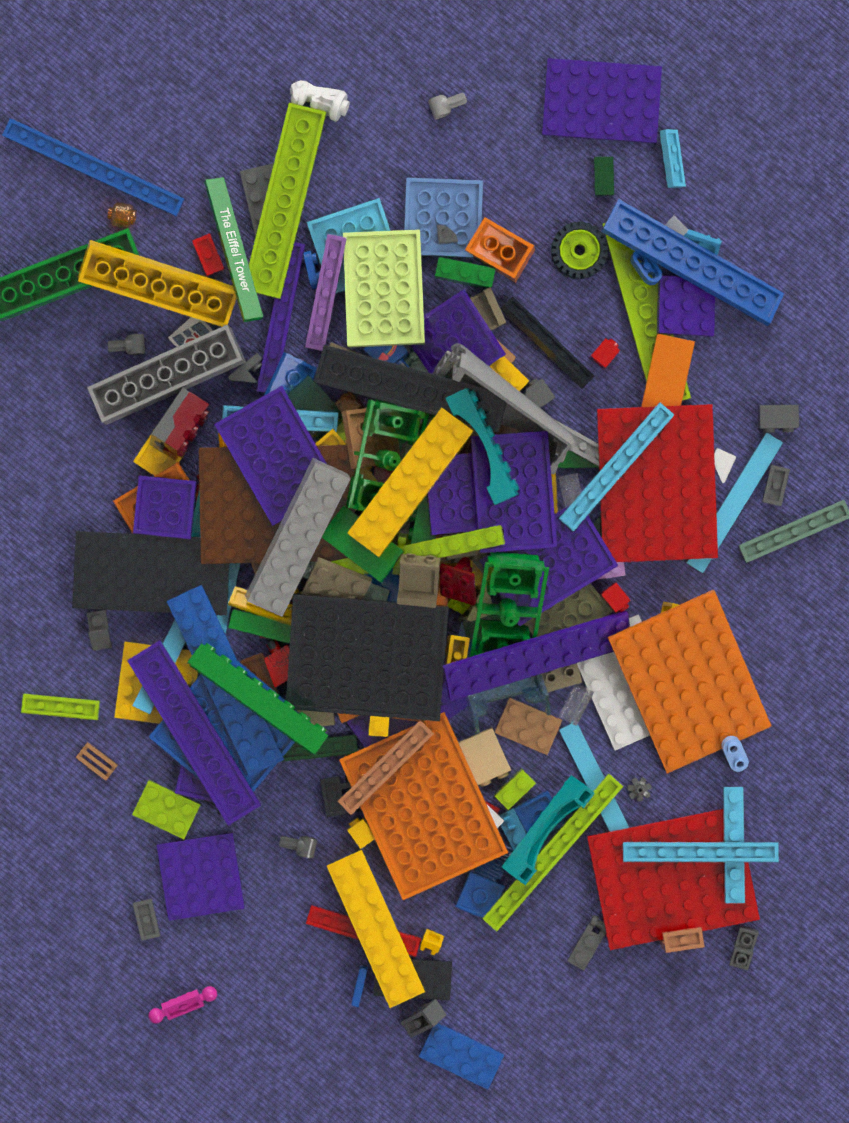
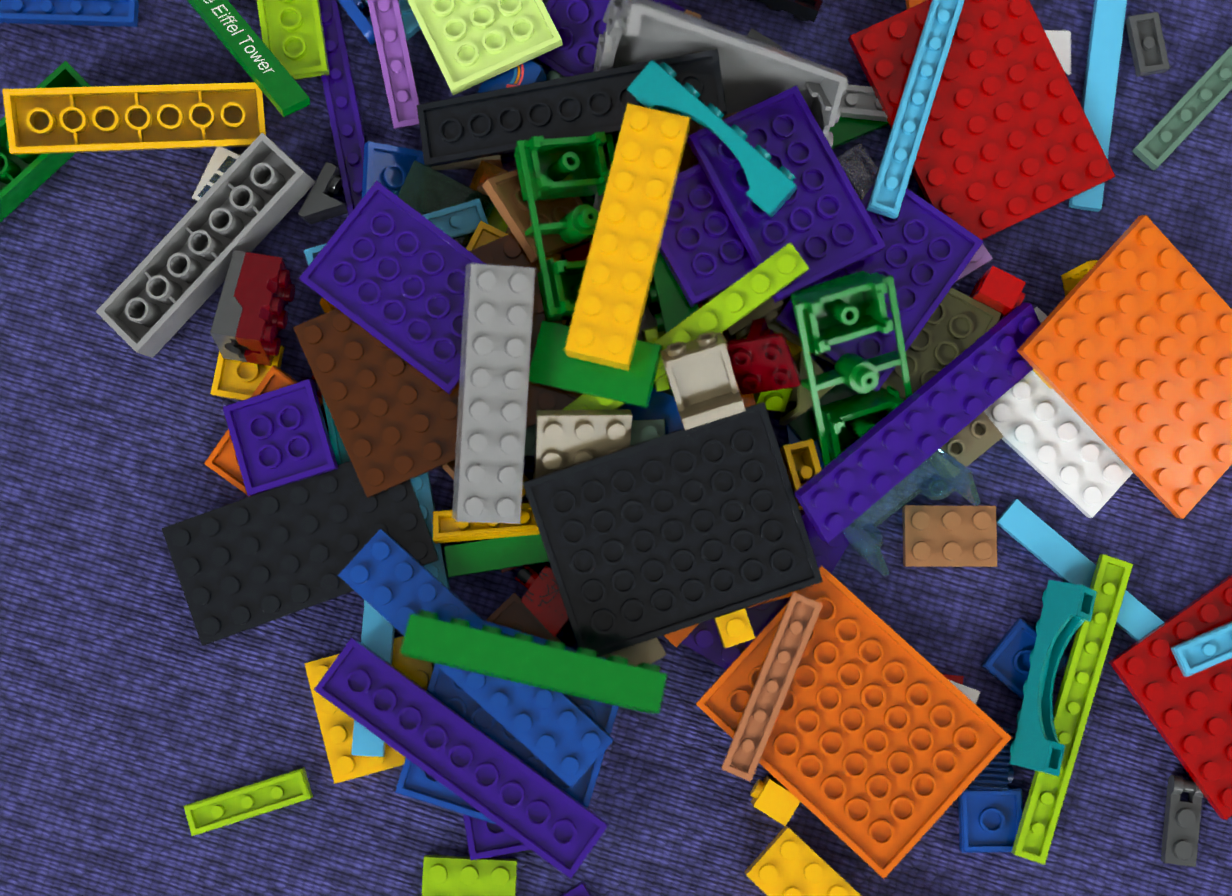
camera: 20 degrees left, 5 degrees down
medium nougat tile [75,742,118,780] -> none
dark grey slope [87,610,112,651] -> none
clear orange head [107,202,137,229] -> none
dark grey axle [108,334,145,355] -> none
red plate [192,233,225,277] -> none
dark grey axle [279,836,318,858] -> none
dark green tile [281,735,358,762] -> none
black plate [320,775,359,817] -> none
tan brick [459,727,511,787] -> none
lime brick [494,768,536,810] -> none
dark azure plate [499,808,526,851] -> none
clear plate [559,684,594,726] -> none
dark grey plant [627,777,652,802] -> none

